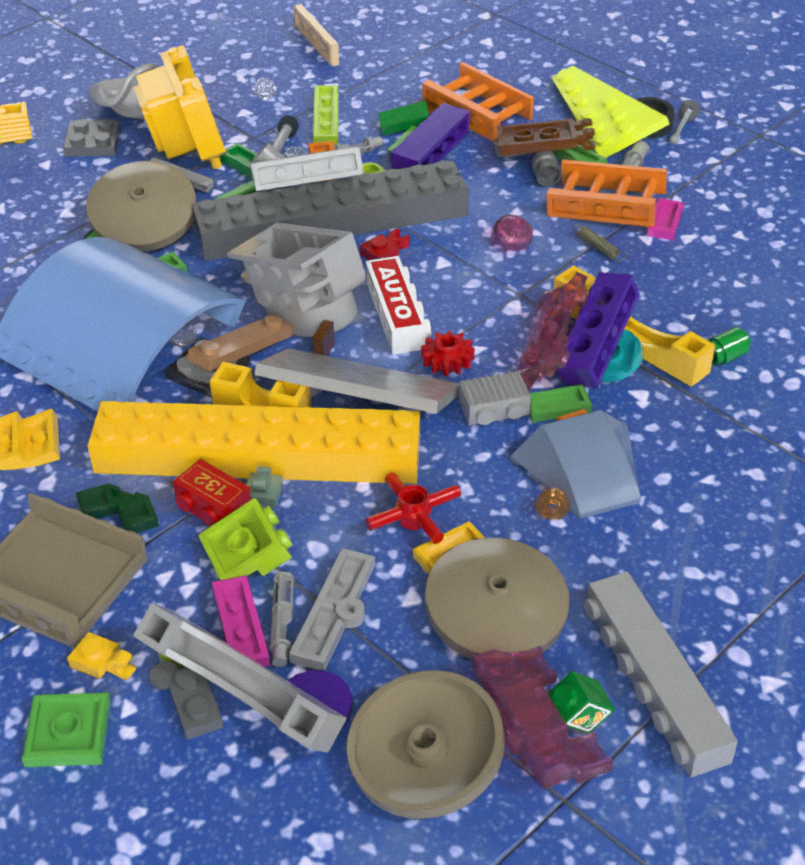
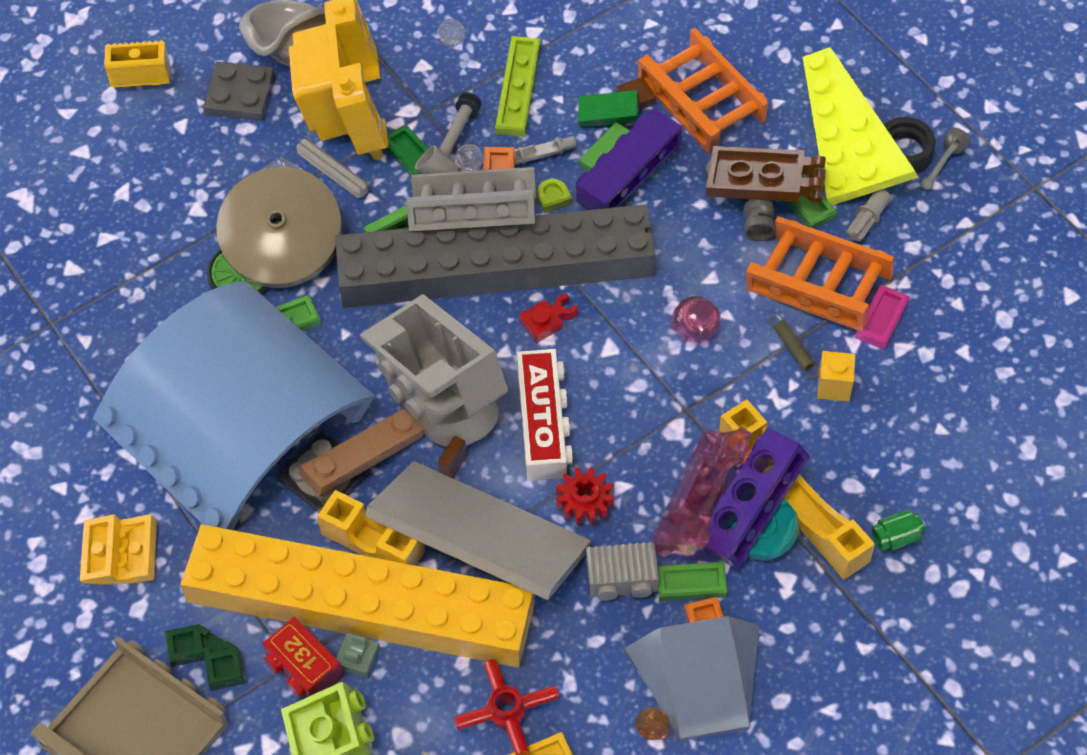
camera: 10 degrees right, 15 degrees up
none -> yellow brick [817,351,855,402]

